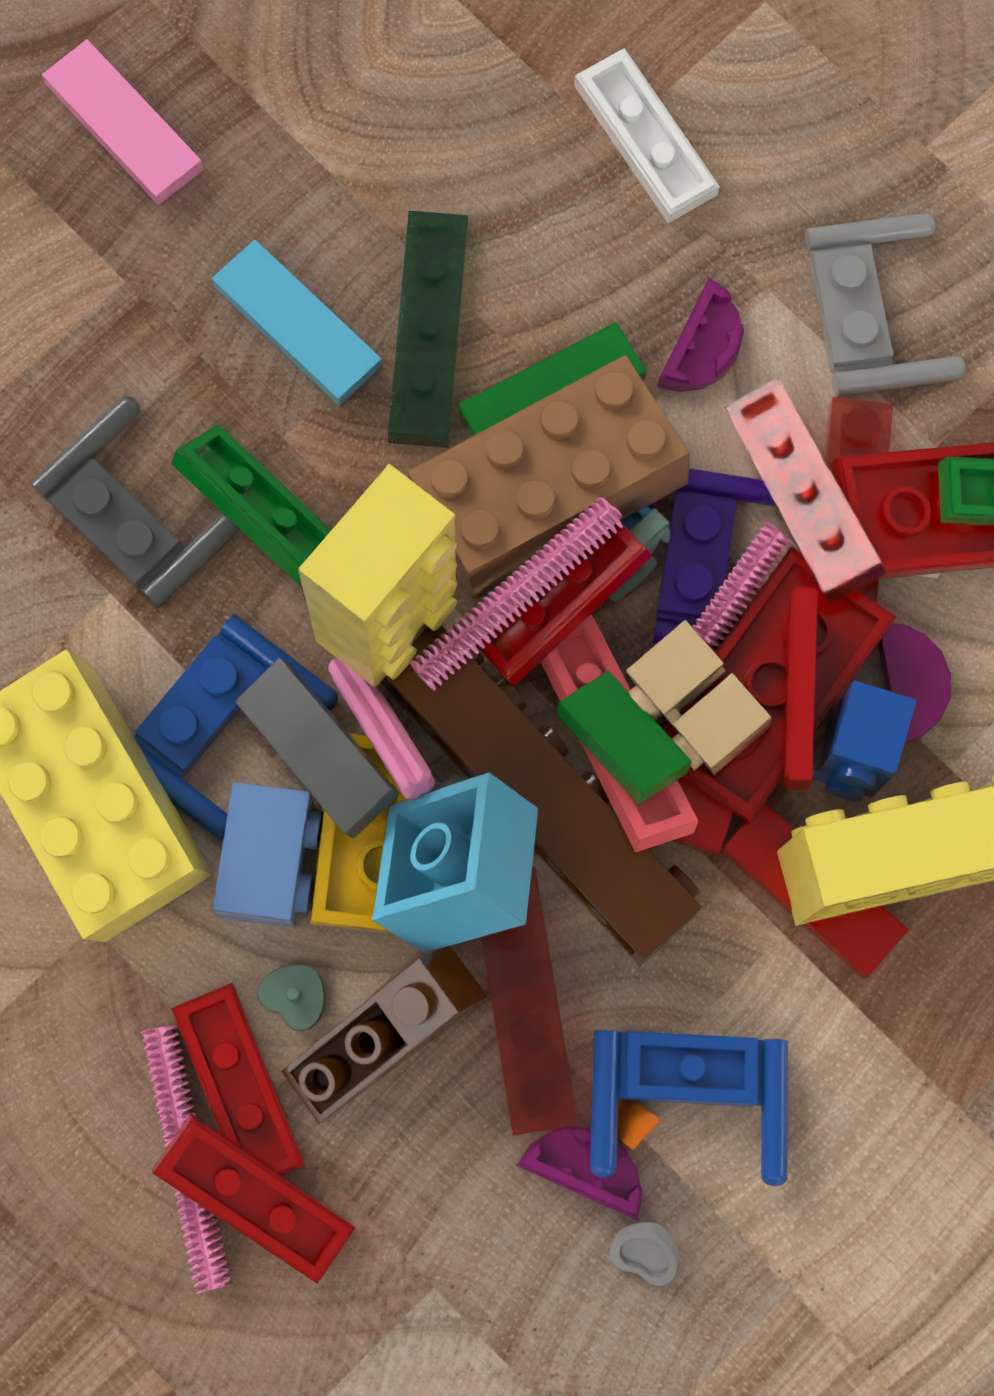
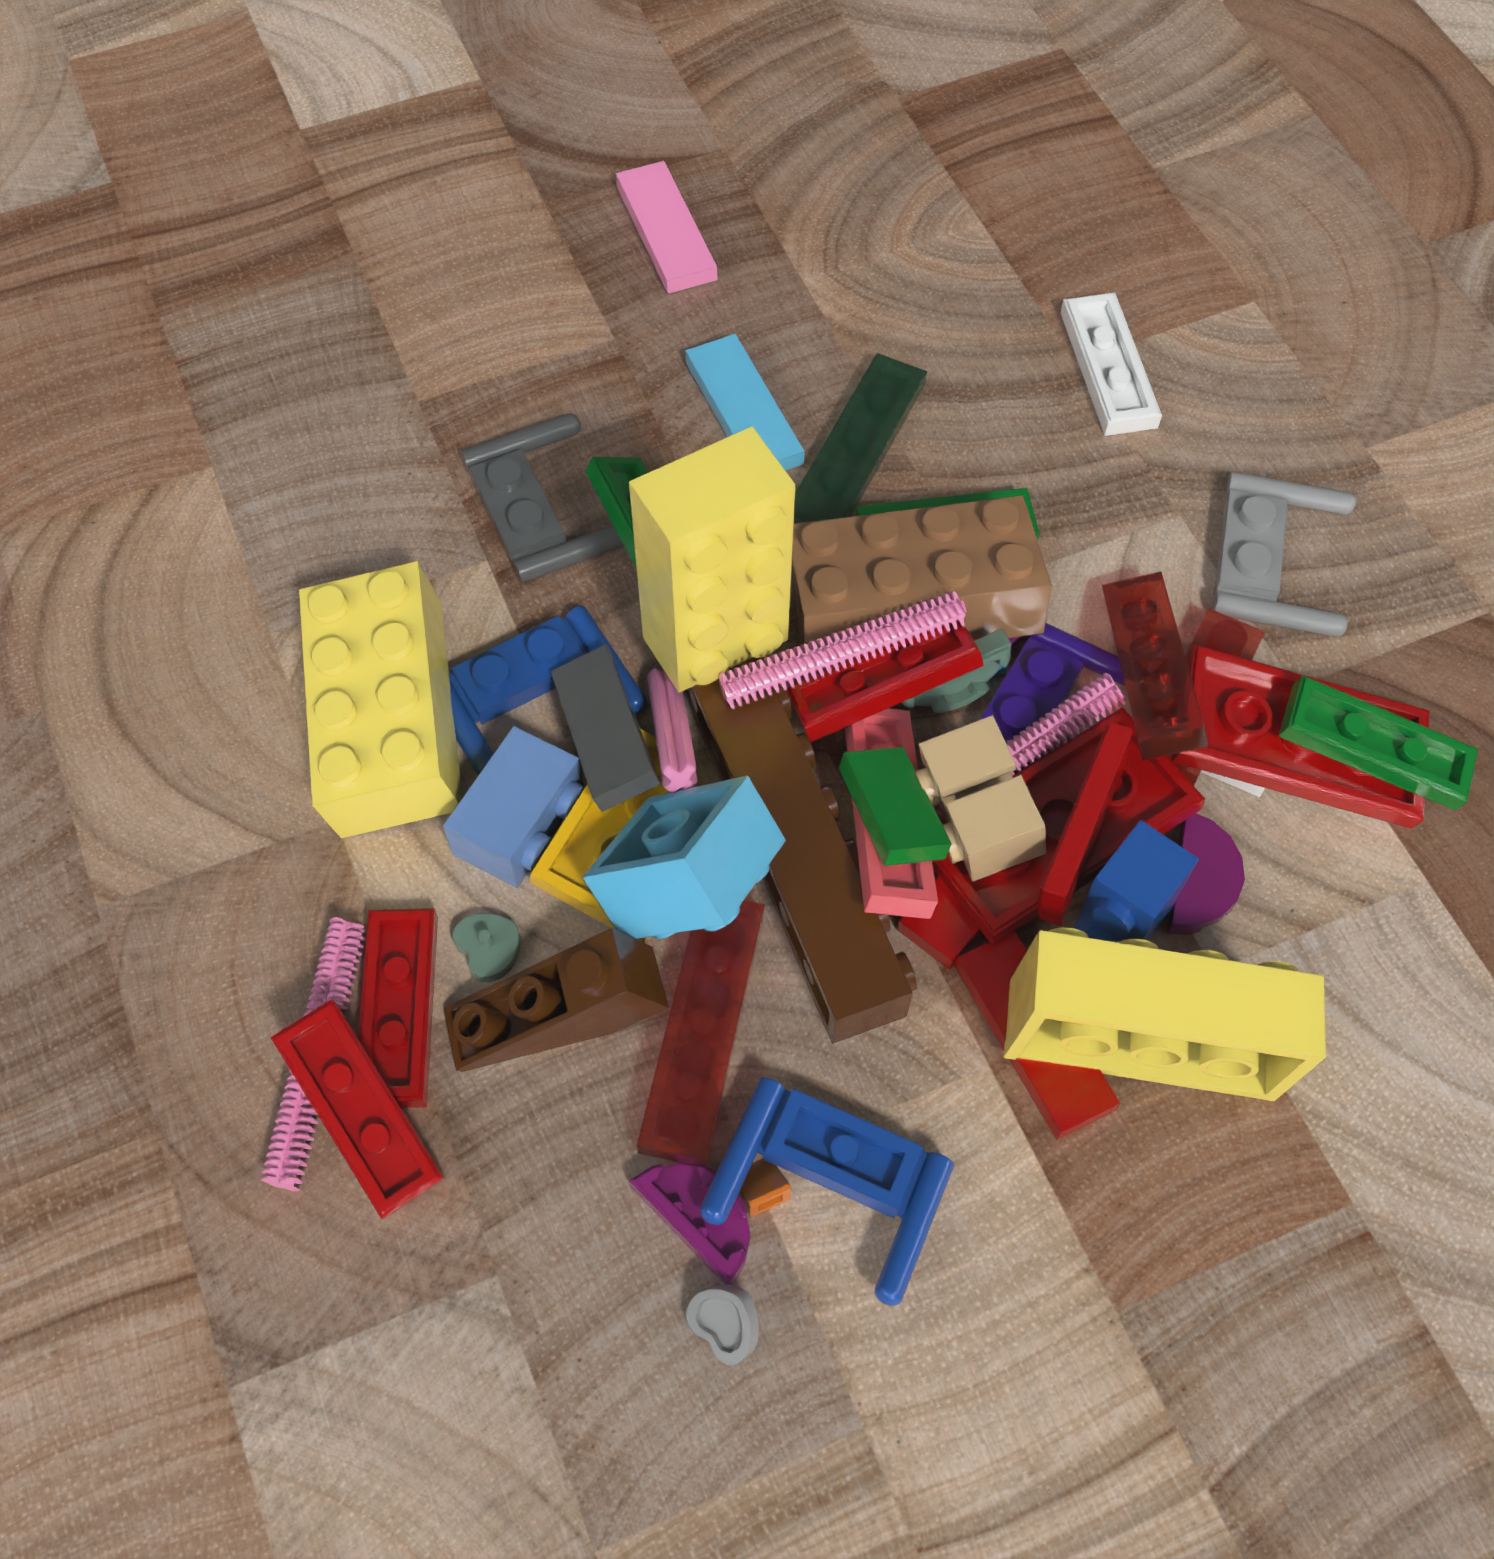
camera: 25 degrees right, 15 degrees down
magenta tile [657,278,744,392] -> none

